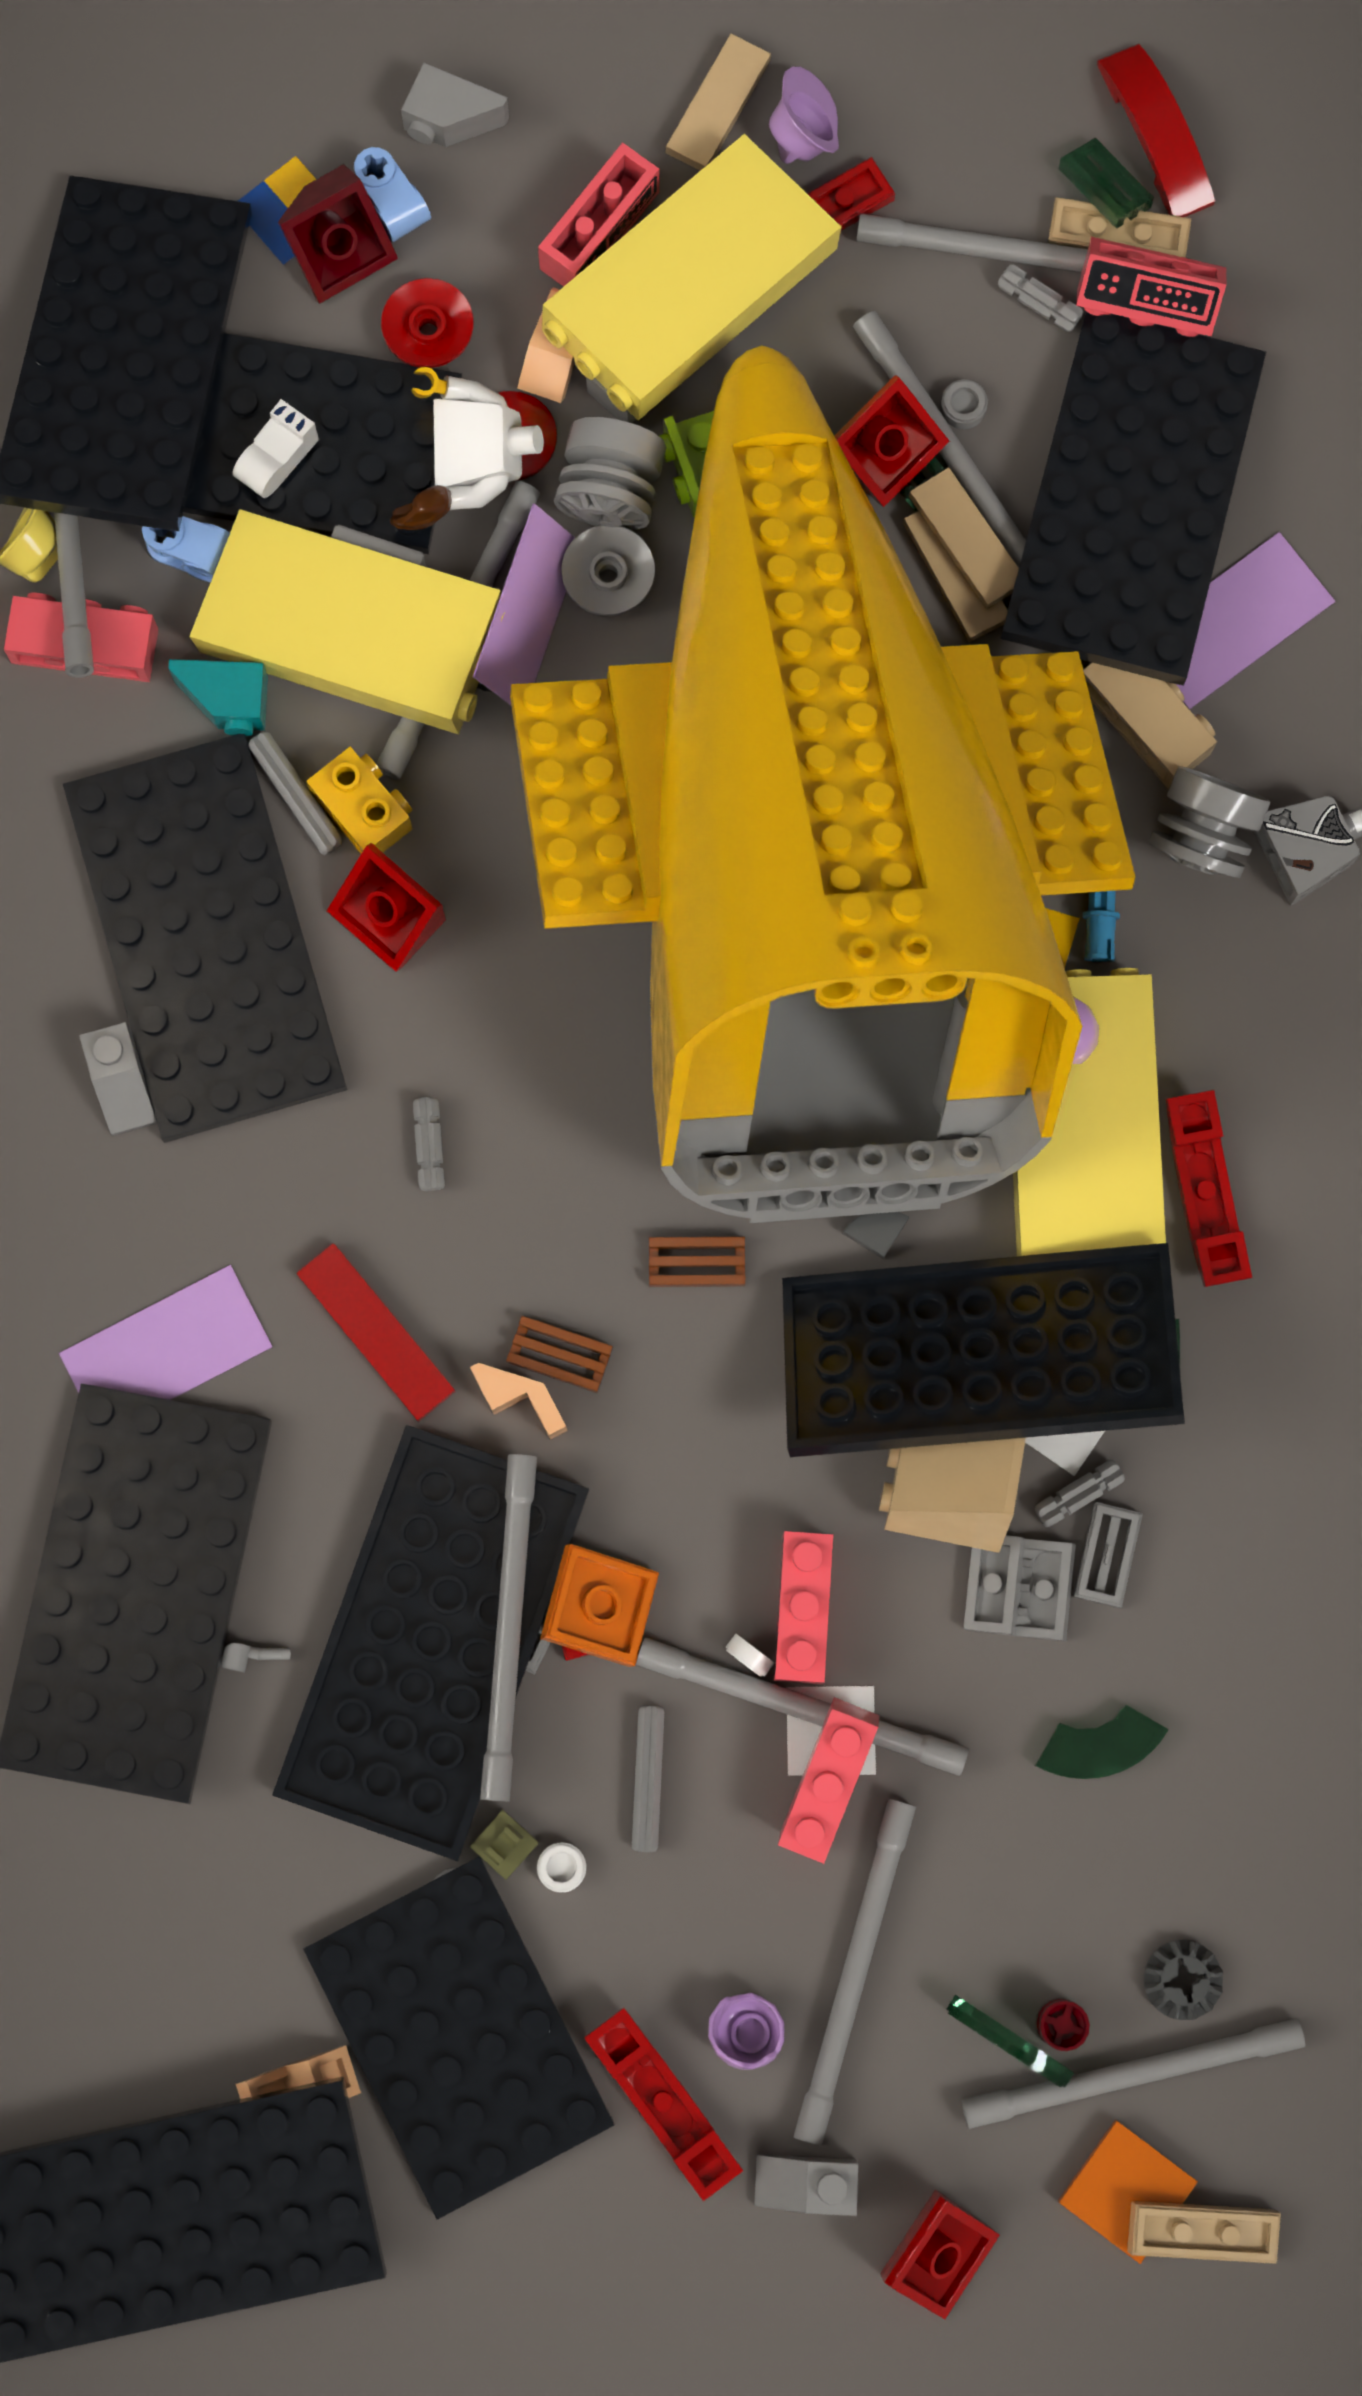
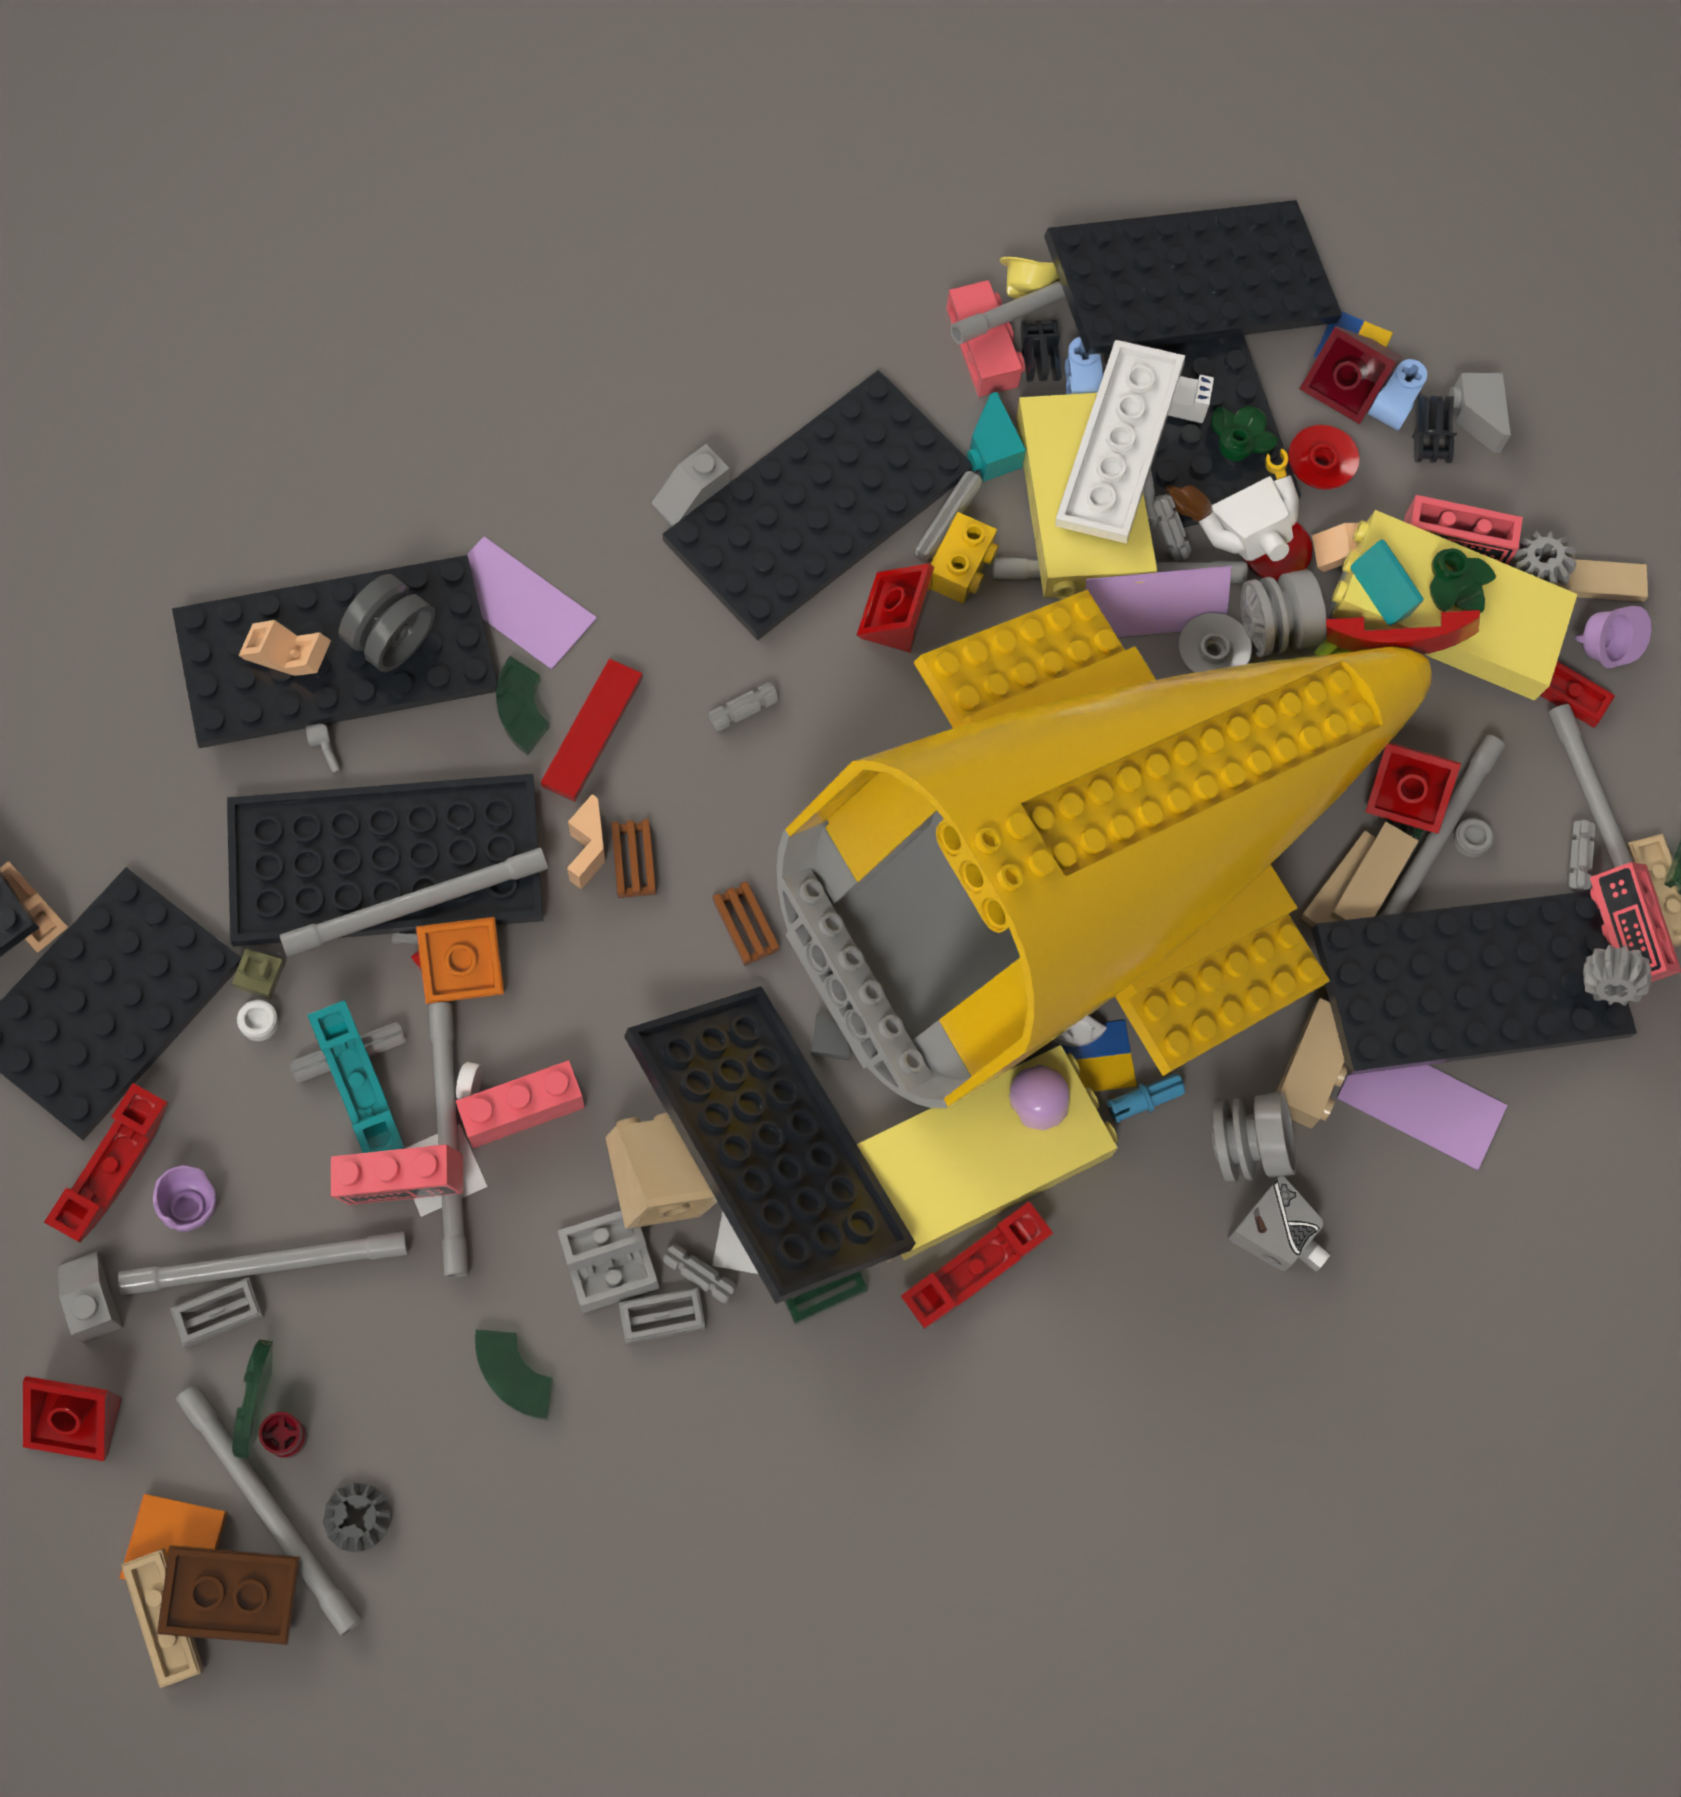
camera: 60 degrees right, 10 degrees down
none -> reddish brown tile [157,1545,300,1645]
none -> light grey tile [170,1277,264,1348]
none -> light nougat slope [239,620,331,676]
none -> teal slope [307,1000,404,1153]
none -> dark grey wheel [339,573,435,672]
none -> clear green tile [496,656,550,756]
none -> black arm [1020,320,1062,382]
none -> white plate [1055,340,1185,544]
none -> light grey axle [1152,494,1192,561]
none -> dark green plate [1211,406,1279,461]
none -> red slope [1326,610,1480,655]
none -> teal slope [1350,539,1424,626]
none -> black arm [1412,395,1457,463]
none -> dark green plate [1429,548,1497,613]
none -> light grey gear [1513,530,1577,586]
none -> light grey gear [1583,944,1652,1006]

